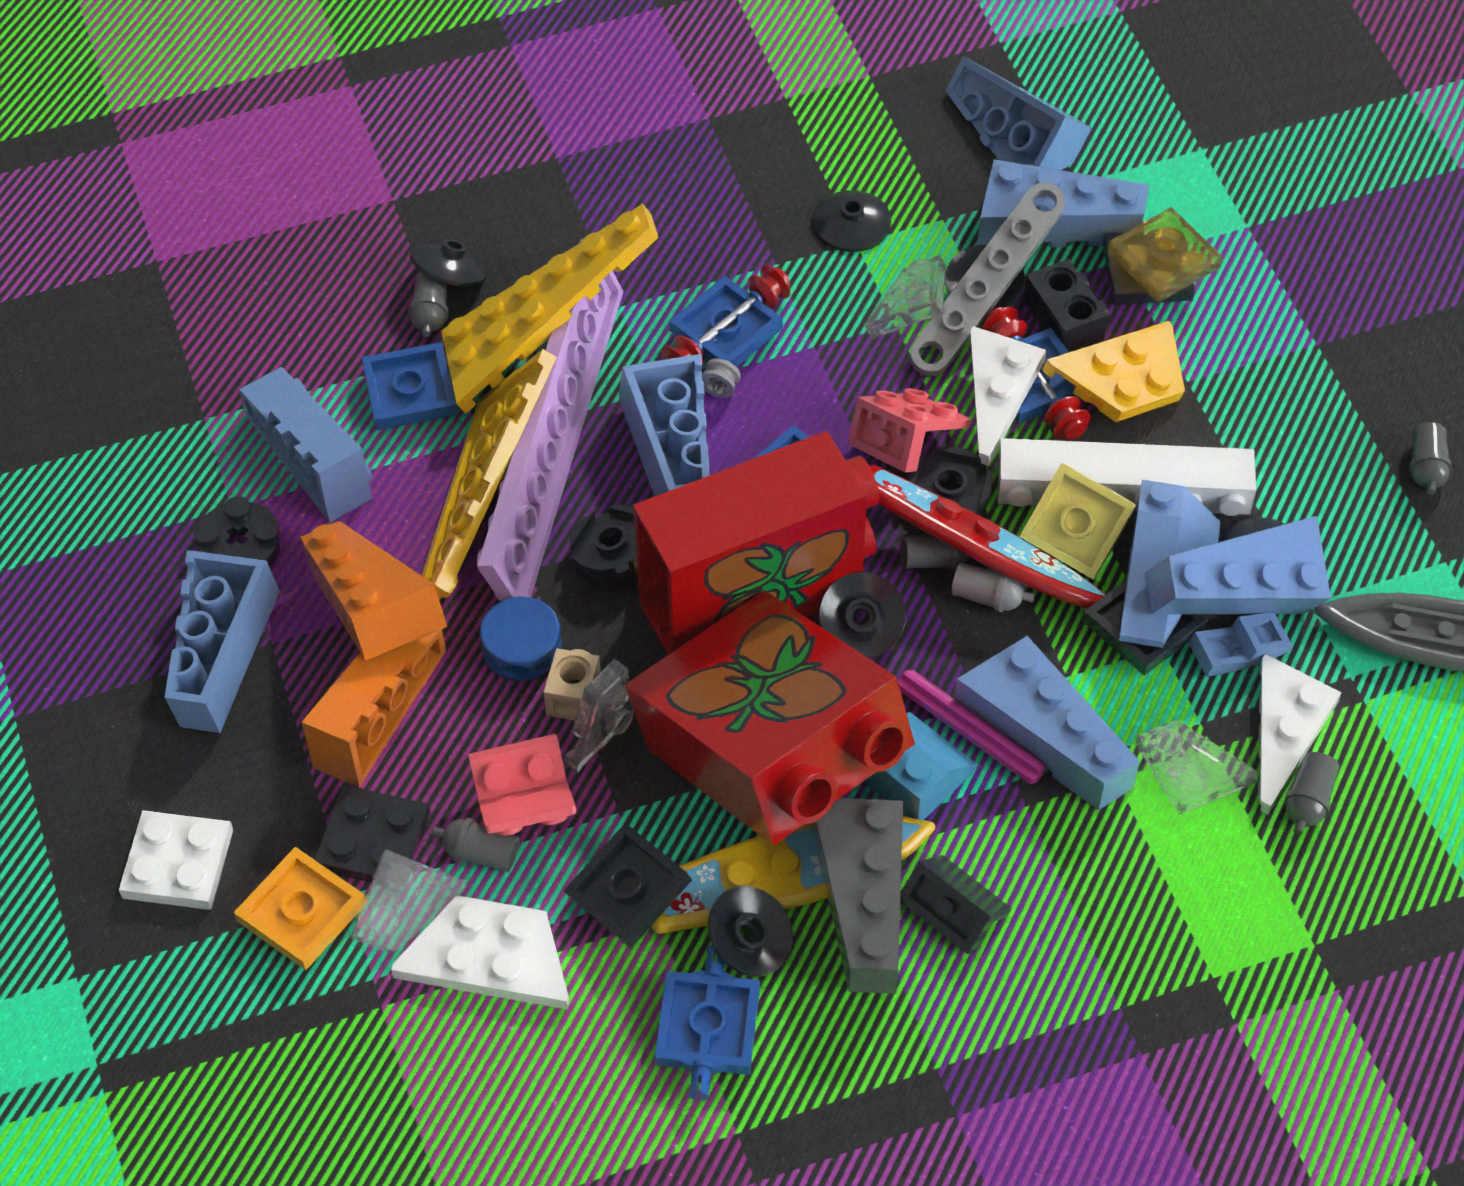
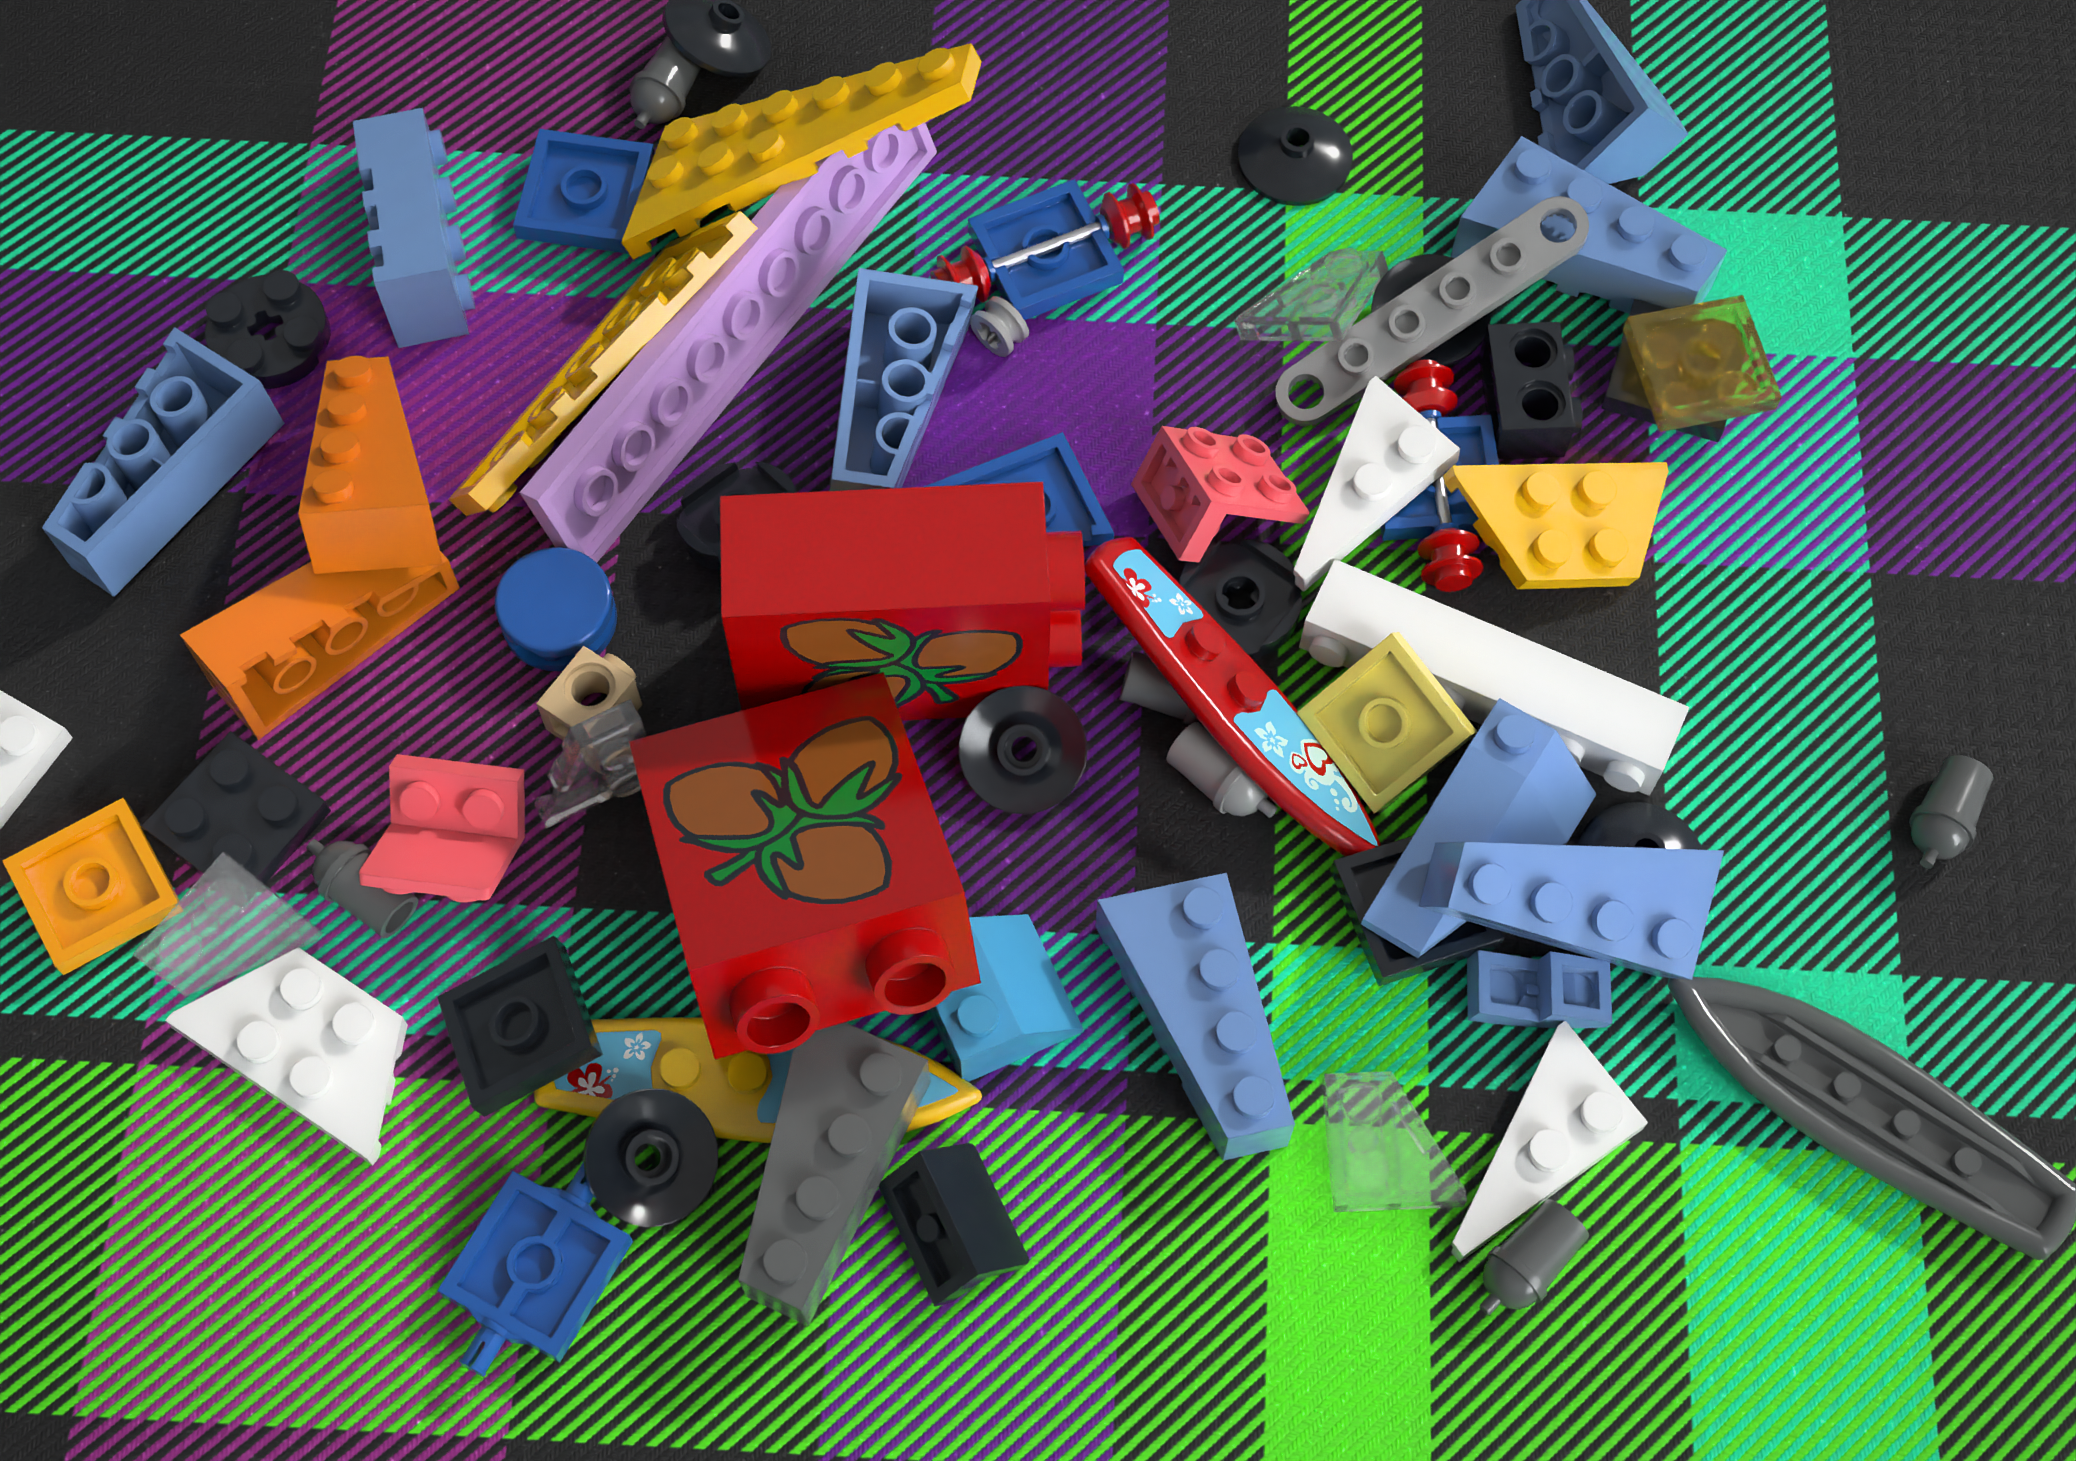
camera: 20 degrees right, 10 degrees up
dark pink axle [898,670,1046,784] -> none

